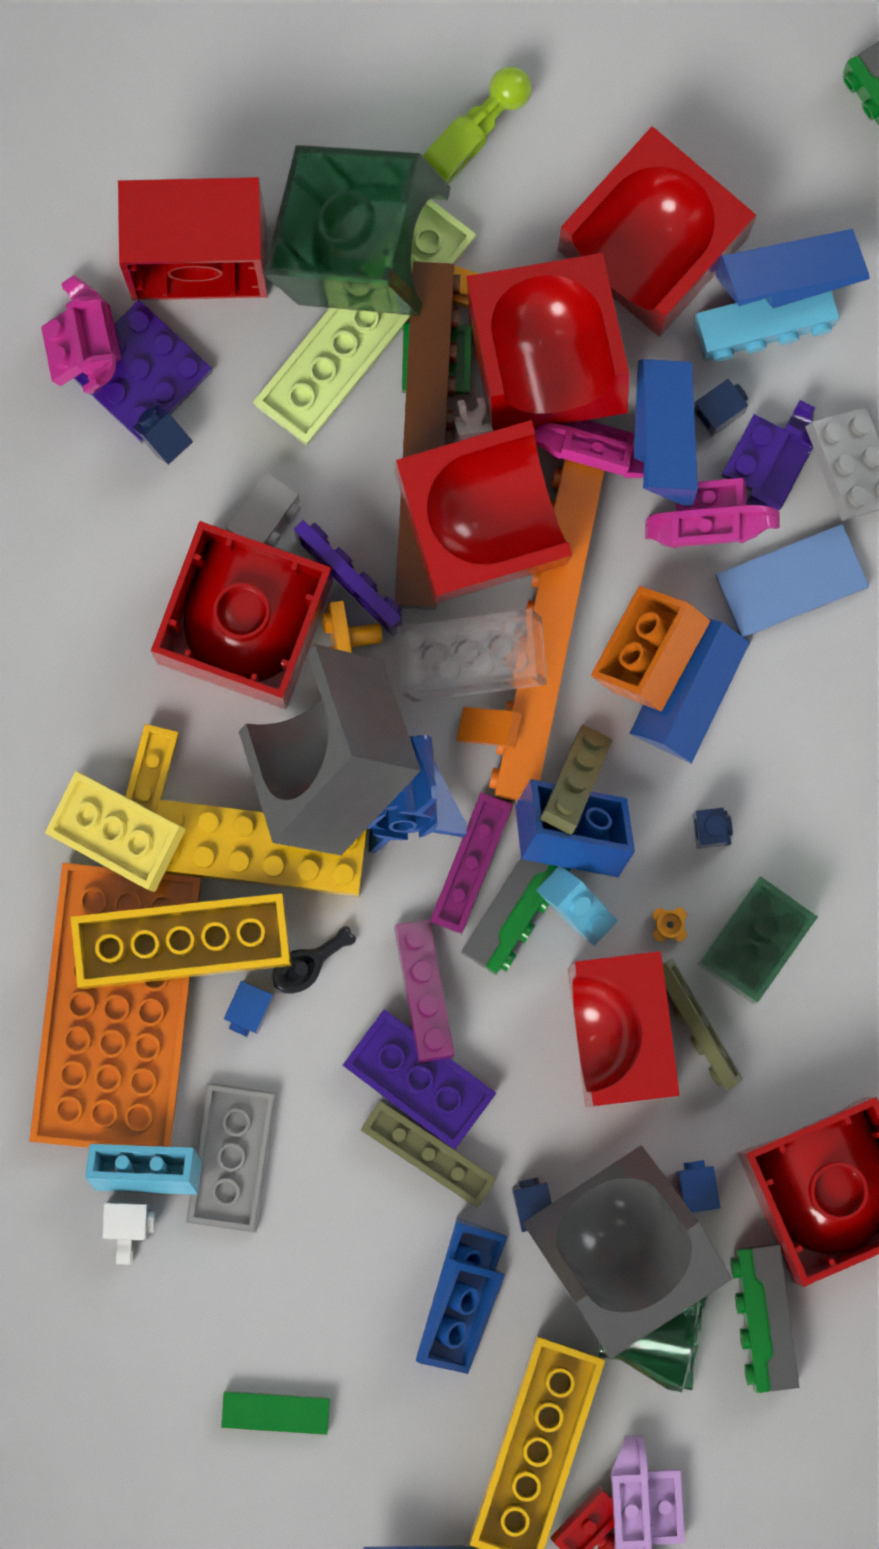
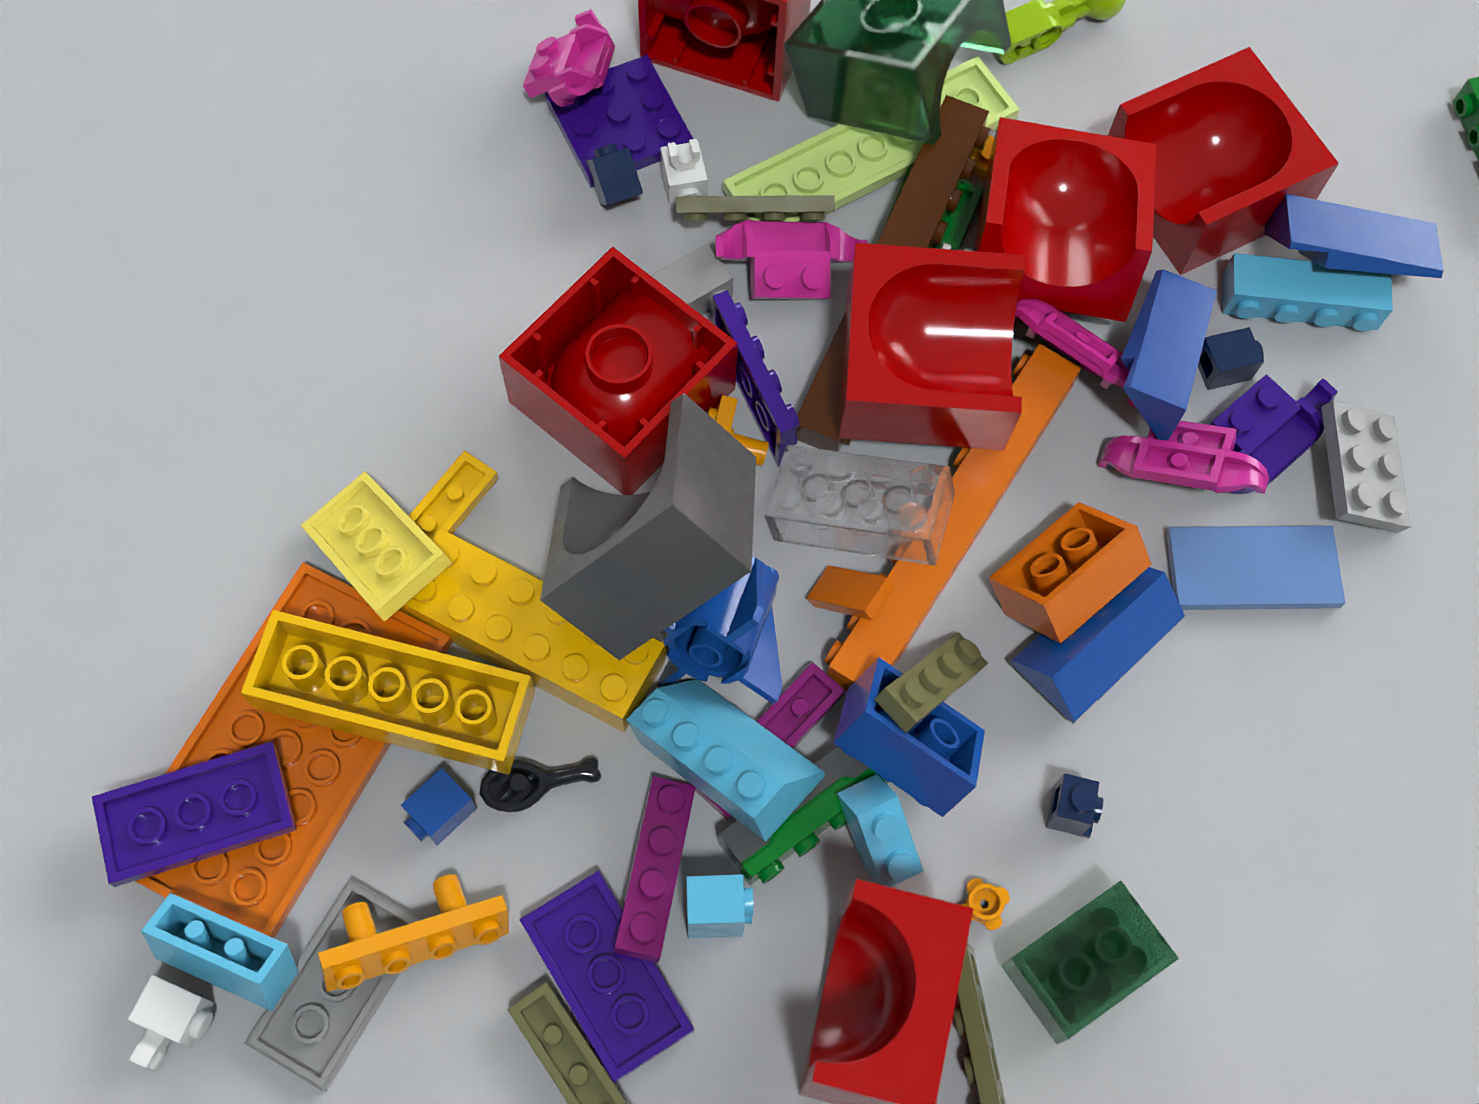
camera: 20 degrees right, 15 degrees down
none -> dark purple plate [91,741,297,887]
none -> light orange plate [318,874,509,992]
none -> medium azure slope [626,679,826,842]
none -> white brick [660,139,708,208]
none -> olive plate [676,195,835,221]
none -> medium azure brick [687,875,754,939]
none -> dark pink plate [715,219,867,300]

